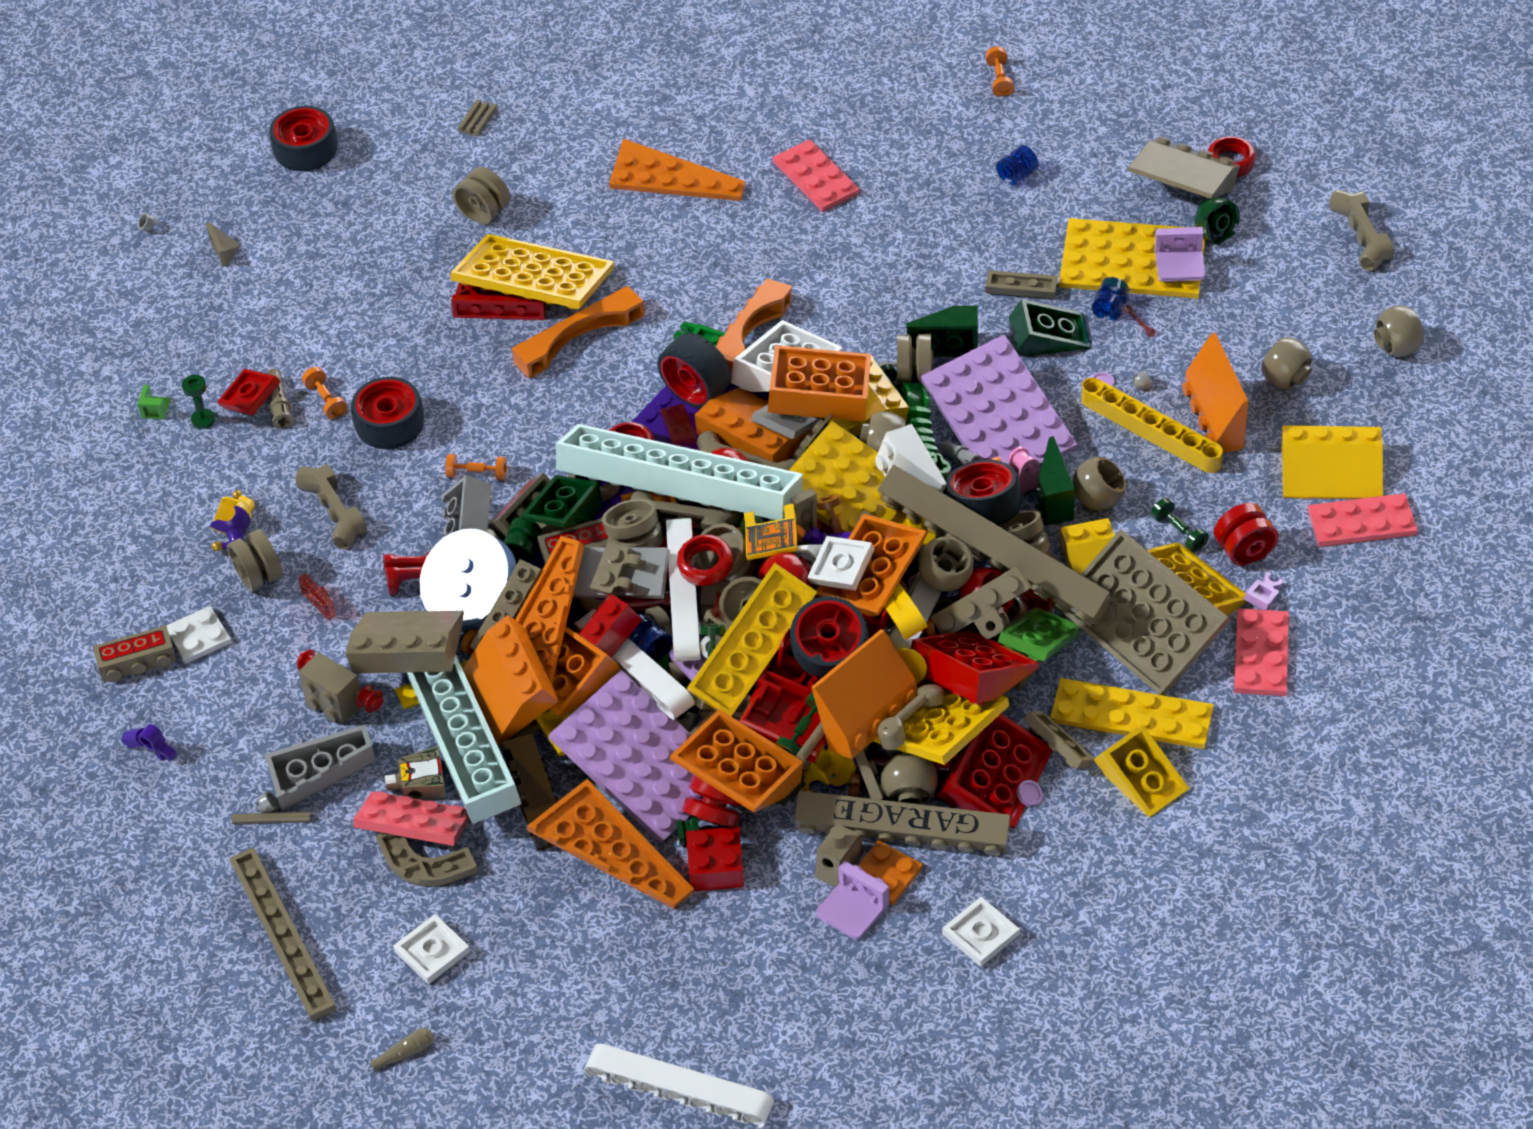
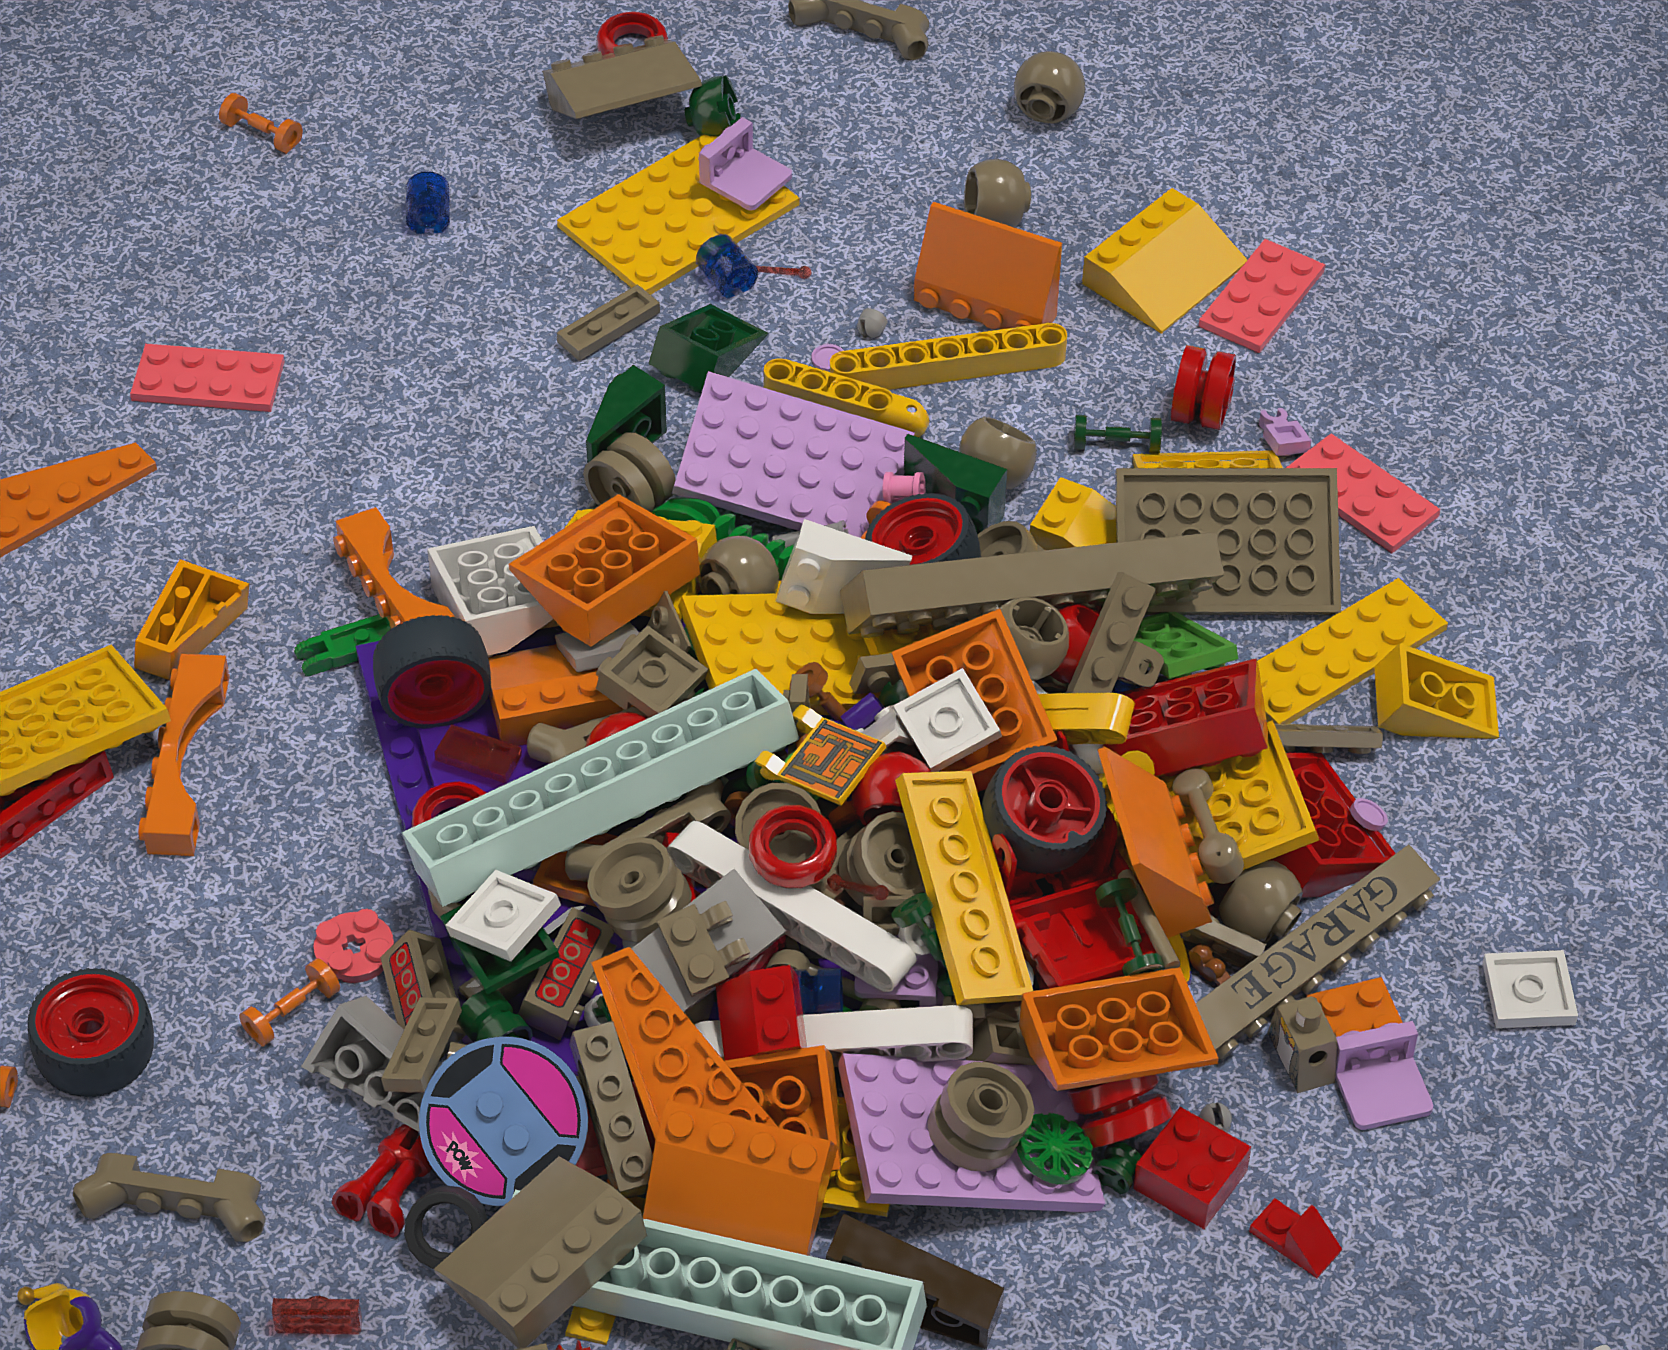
camera: 55 degrees left, 0 degrees up
orange wing [527,779,694,909] -> none
none -> light orange wedge [134,559,249,680]
none -> coral plate [314,909,394,983]
none -> dark tan plate [381,997,462,1093]
none -> black tyre [404,1185,488,1269]
none -> white plate [445,870,561,961]
none -> dark tan plate [596,625,708,717]
none -> yellow piece [763,358,930,437]
none -> dark tan wheel [927,1062,1035,1171]
none -> green wheel [1016,1112,1093,1185]
none -> light grey hinge [1199,1102,1232,1132]
none -> red slope [1249,1198,1342,1279]

